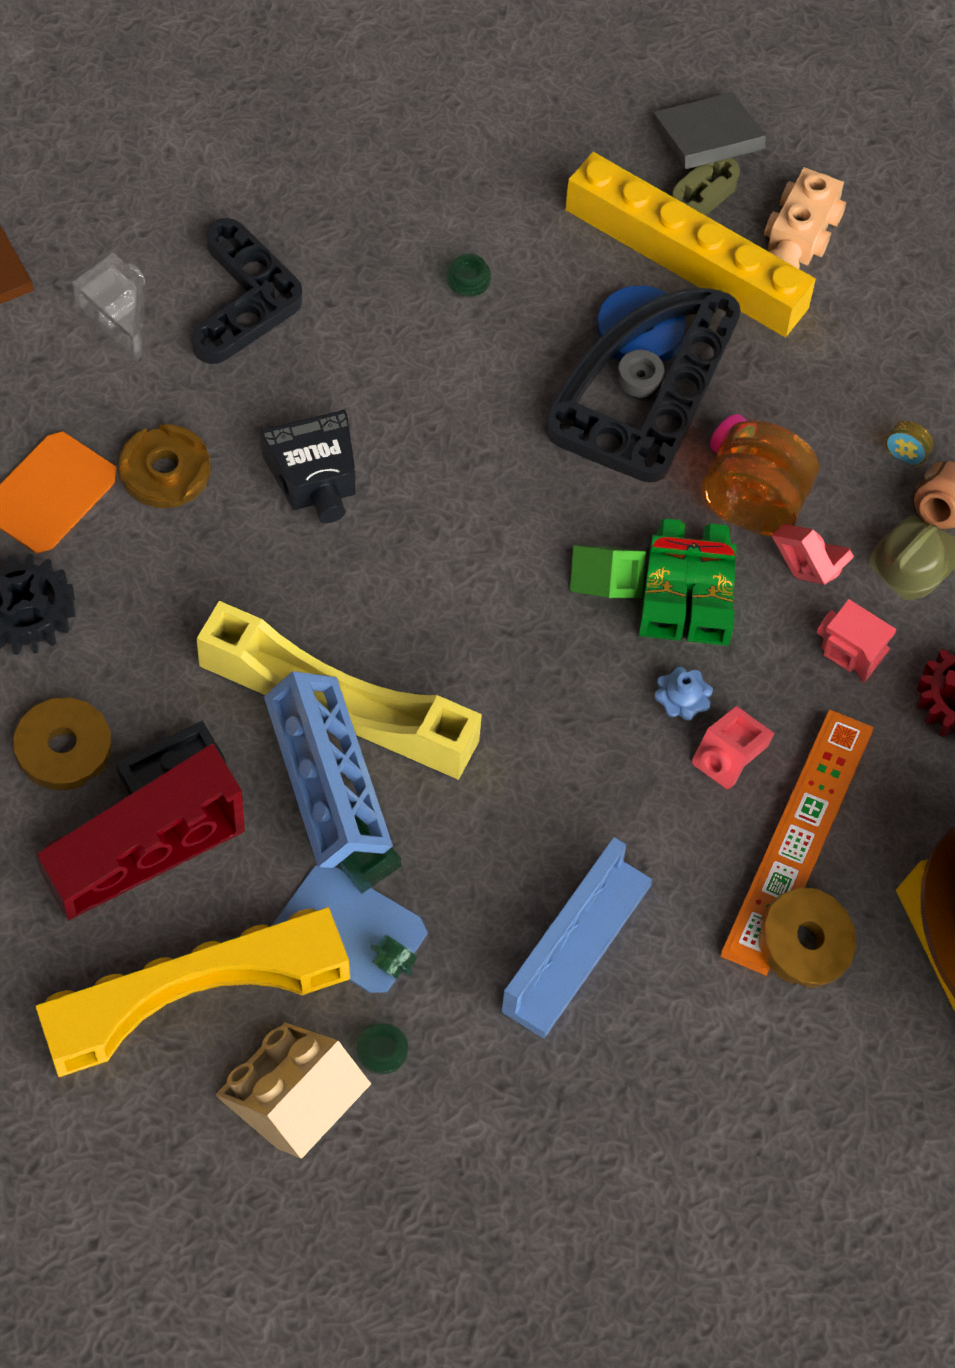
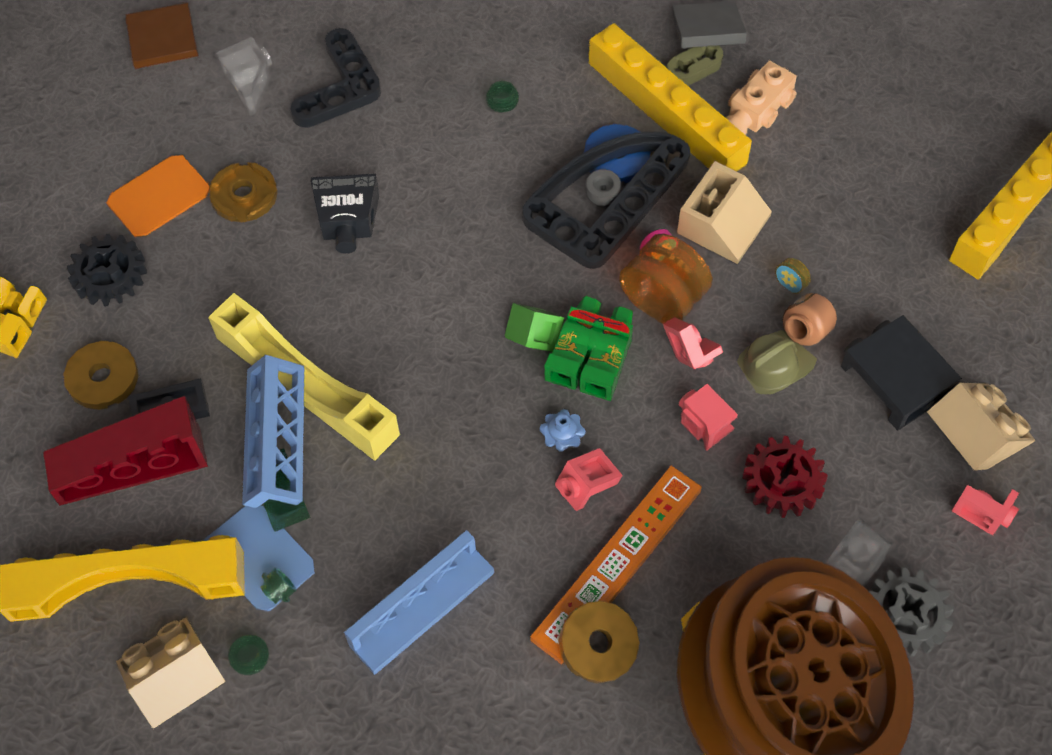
camera: 20 degrees right, 0 degrees up
none -> tan slope [677,161,772,264]

